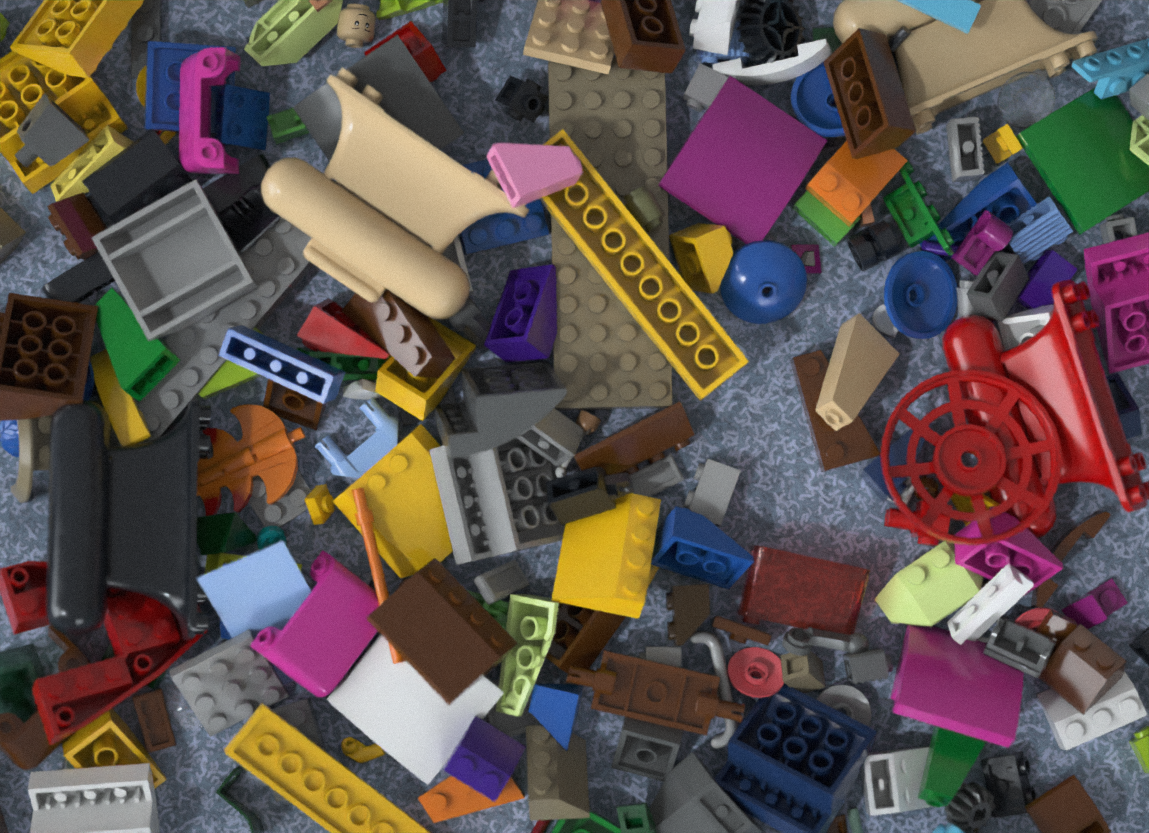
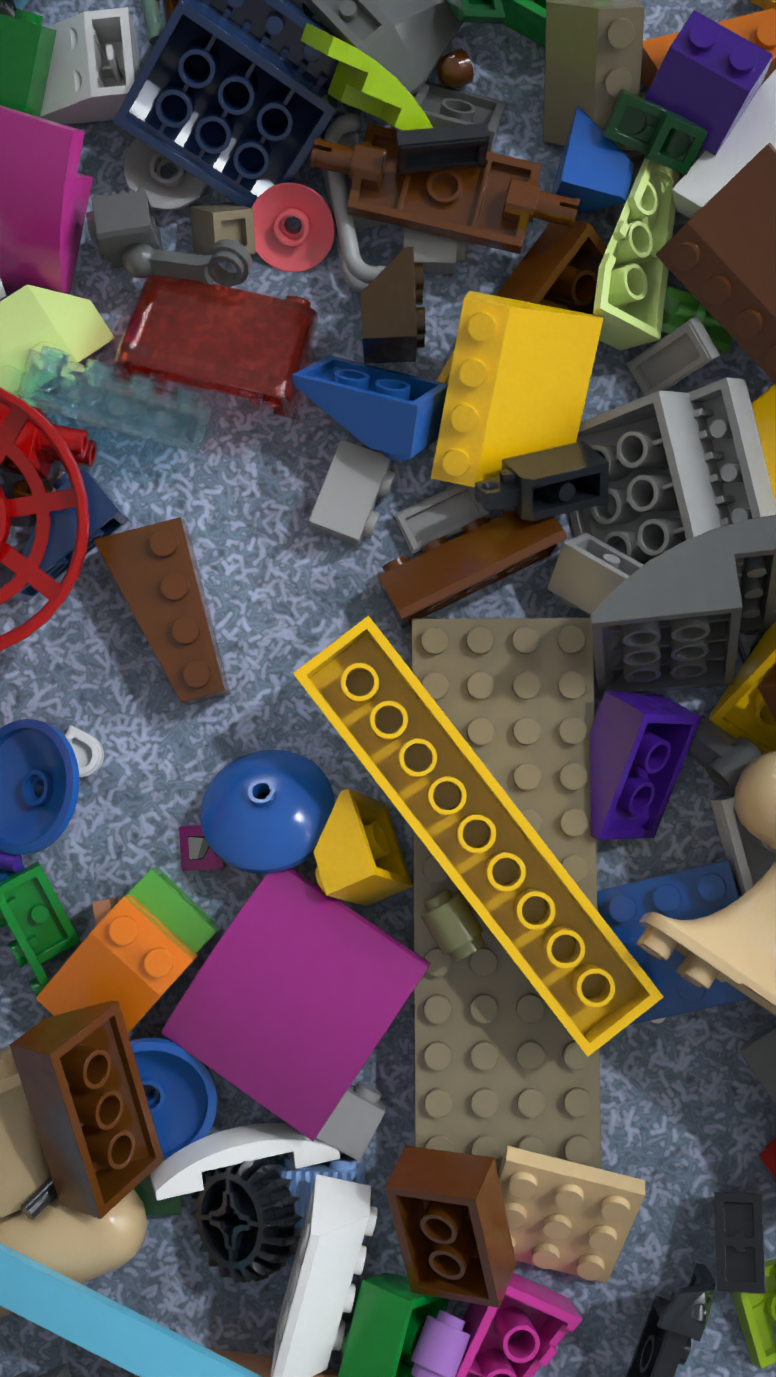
camera: 175 degrees left, 0 degrees up
bright pink slope [487,143,583,209] -> none
black brick [495,75,548,123] -> none
medium nougat hinge [555,410,601,478] -> none
reddish brown plate [711,615,771,646] -> none
tan slope [815,313,900,431] -> none
black wheel [847,220,900,272] -> none
none -> clear light blue brick [18,346,212,454]
none -> lime slope [300,23,433,131]
none -> black tile [394,123,490,174]
none -> reddish brown hinge [437,48,474,89]
none -> dark green slope [602,88,708,175]

